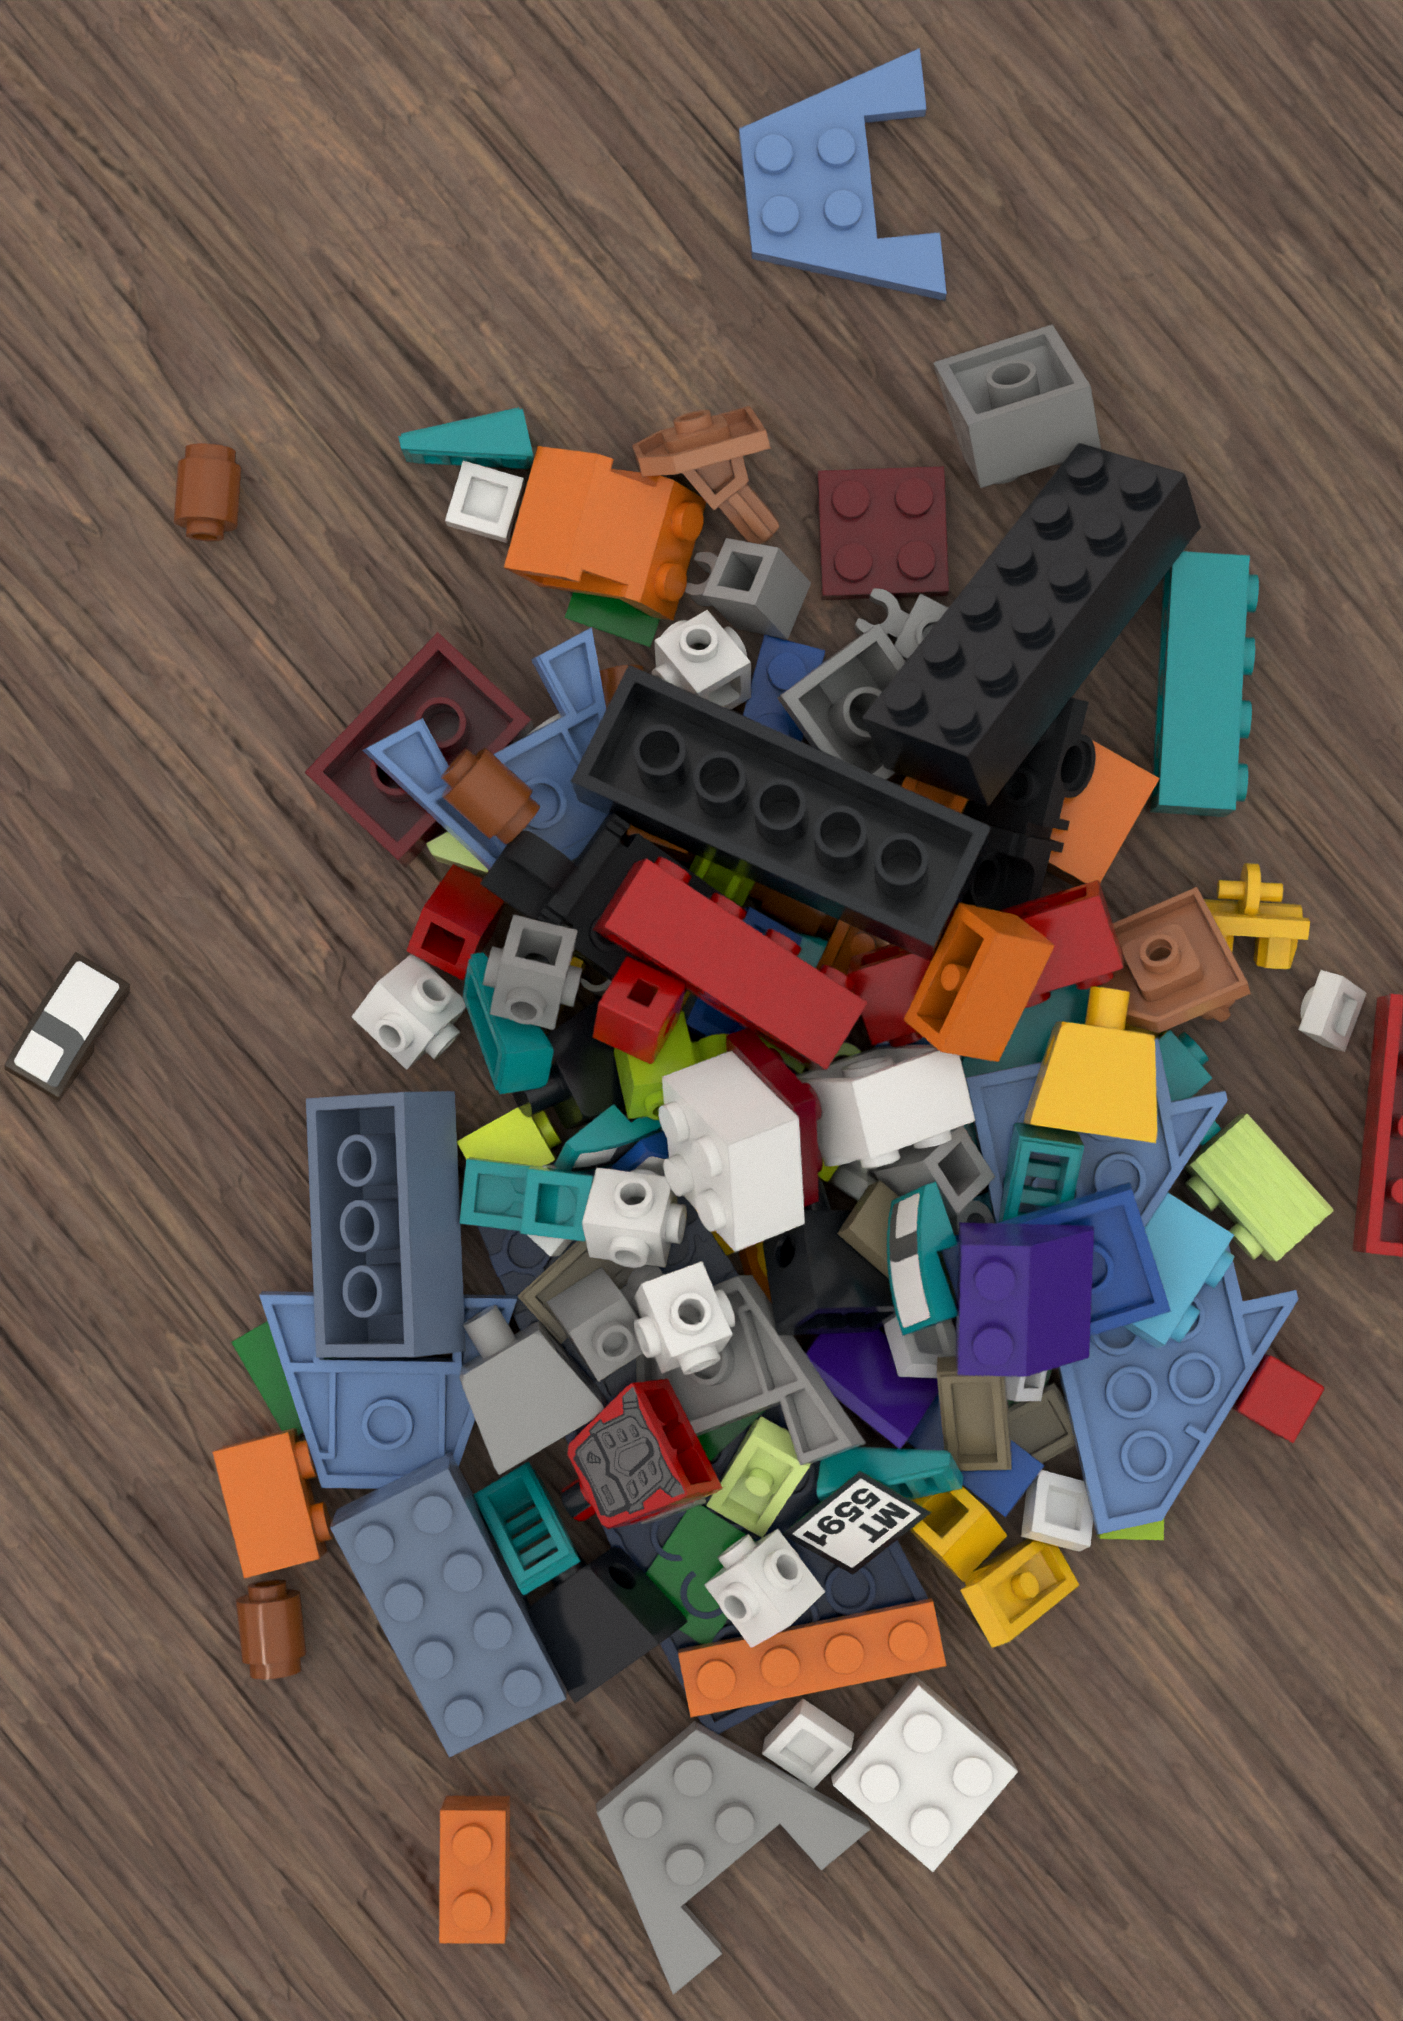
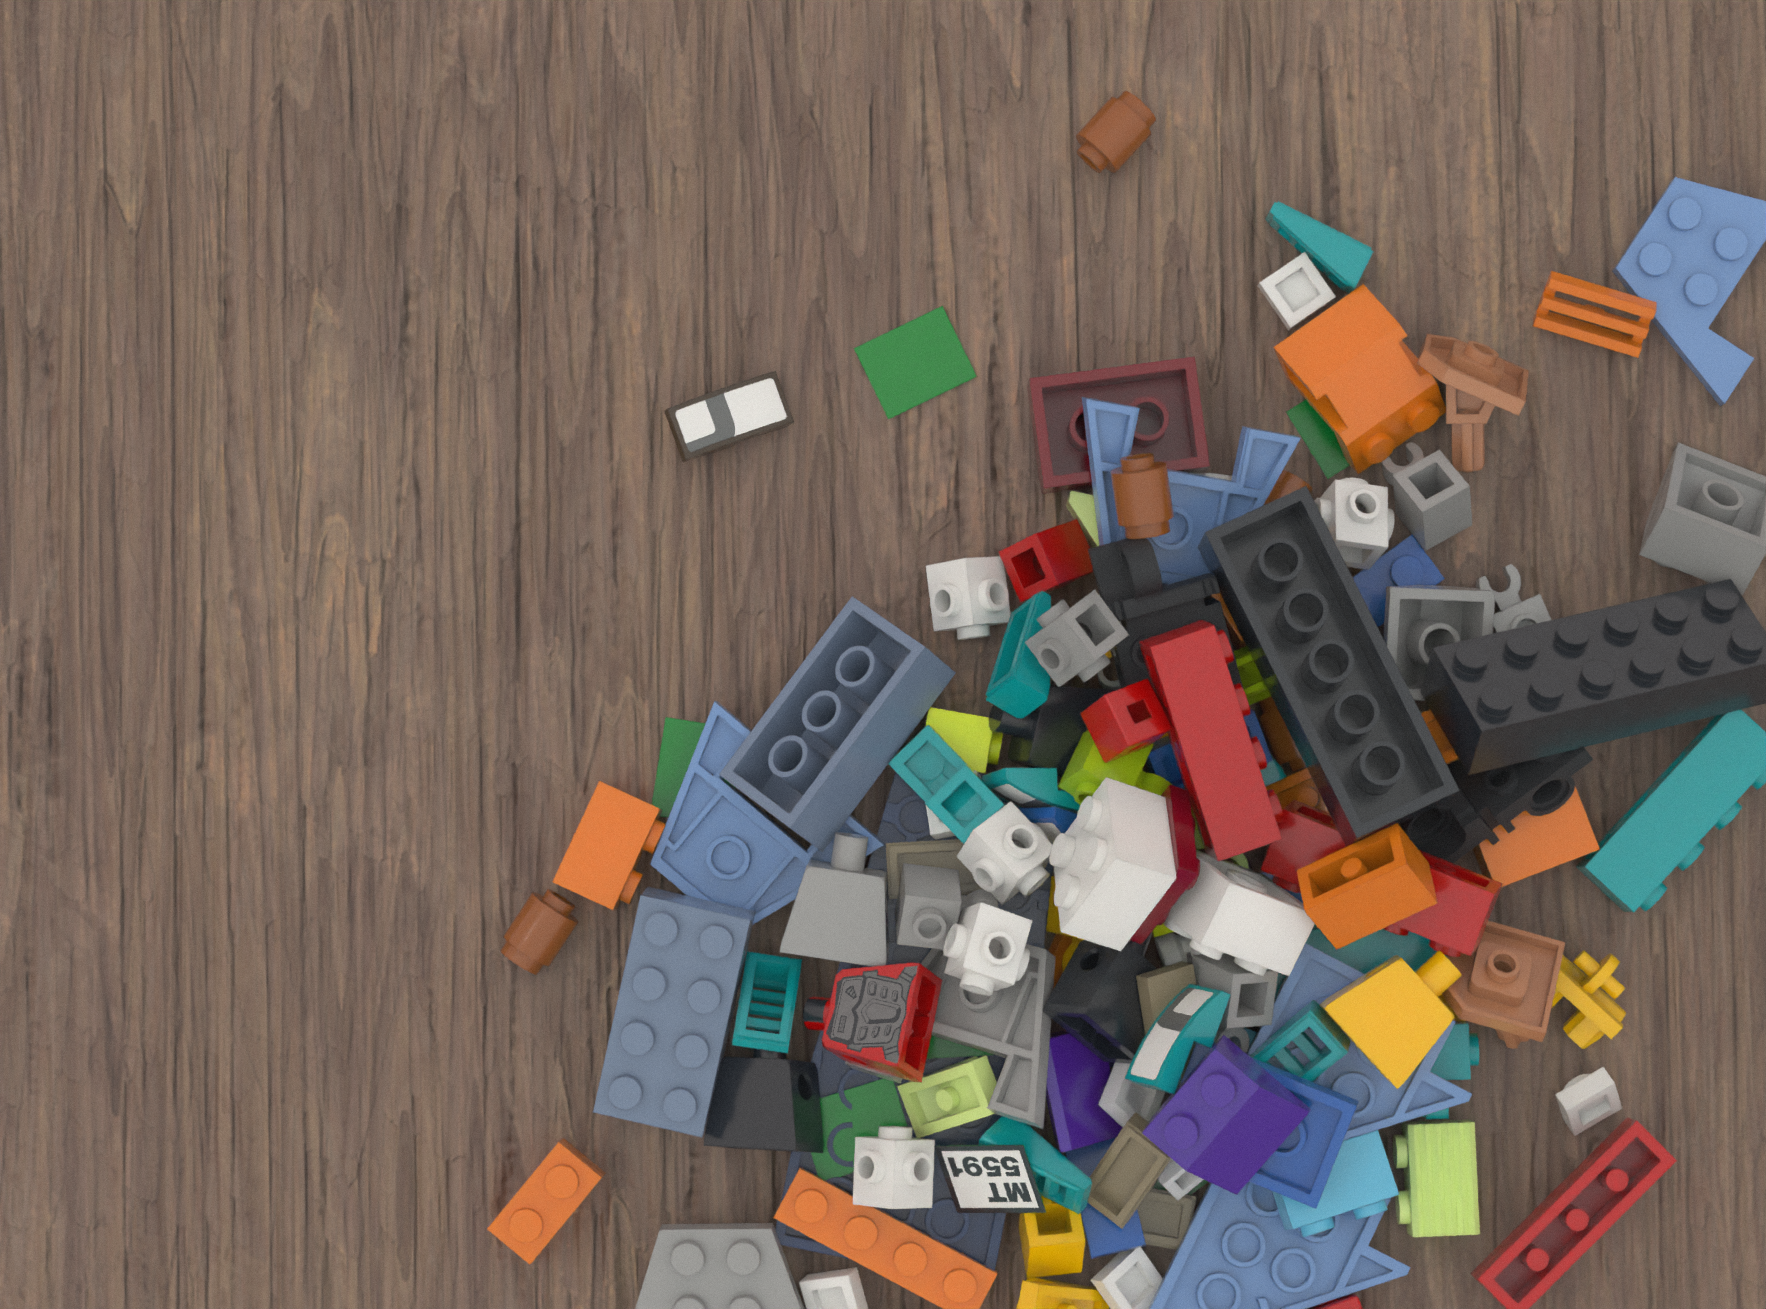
camera: 35 degrees right, 0 degrees up
dark red plate [817,466,949,600] -> none
none -> green sticker [854,306,977,419]
none -> orange tile [1533,271,1657,358]

